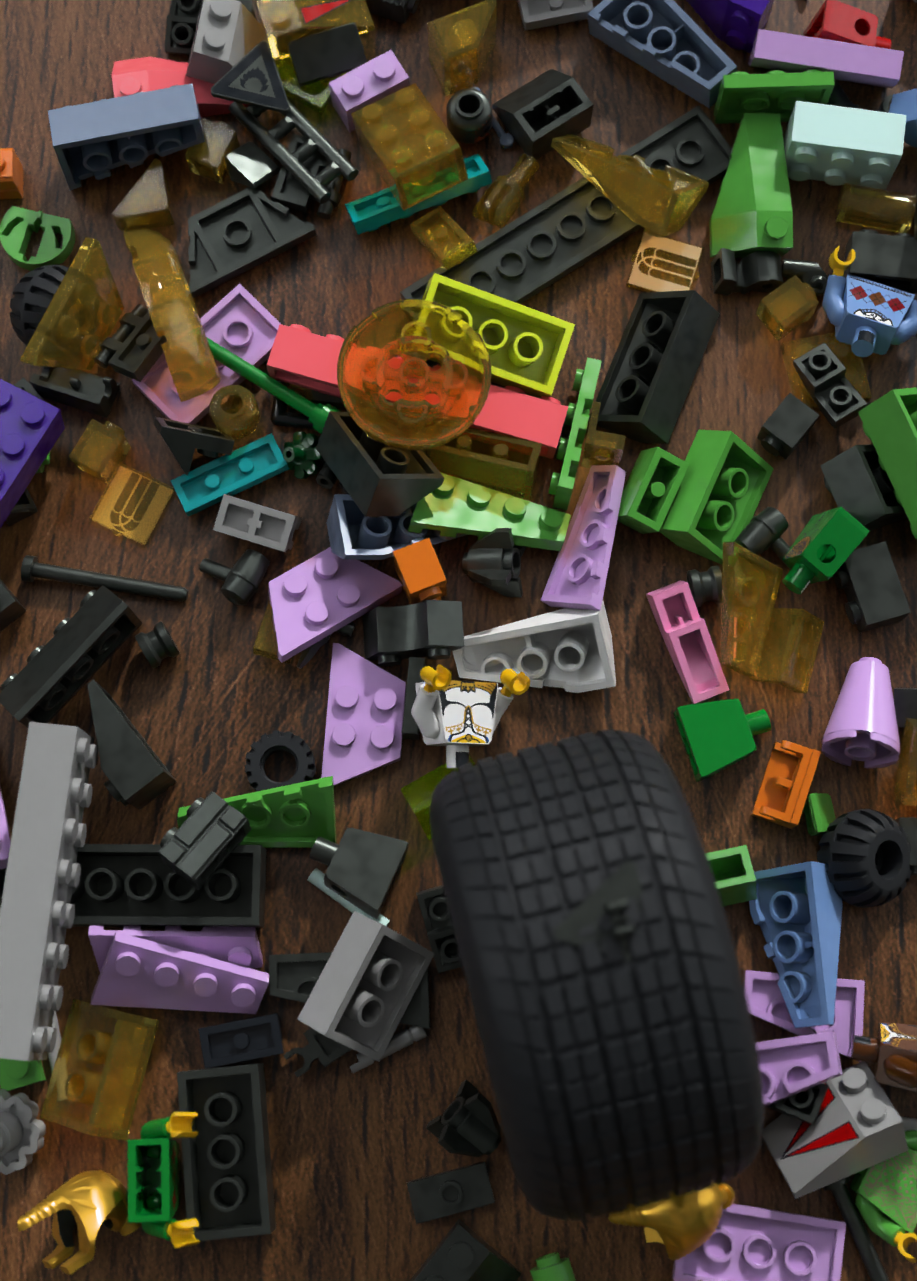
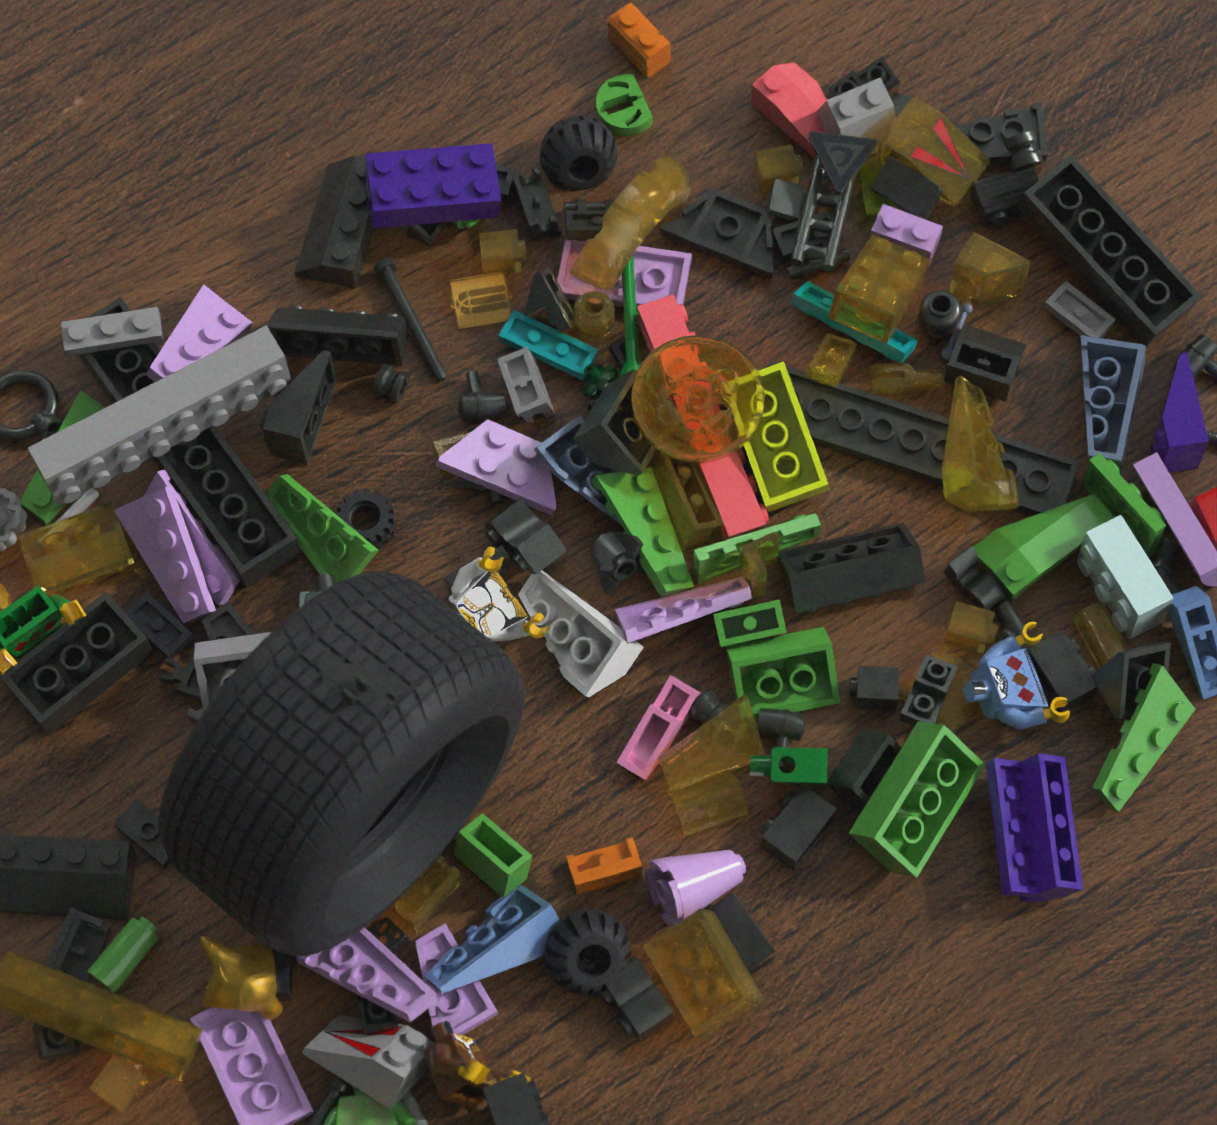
camera: 55 degrees right, 10 degrees down
clear yellow wing [20,237,124,370] -> none
sand blue wedge [48,83,205,191] -> none
clear yellow slope [112,158,175,233] -> none
pearl dark grey brick [158,791,252,890] -> none
lavender wing [321,643,406,786] -> none
orange brick [393,538,447,605] -> none
piece [626,230,704,292] -> none
green torso [673,698,771,782] -> none
bright green slope [803,793,836,836] -> none

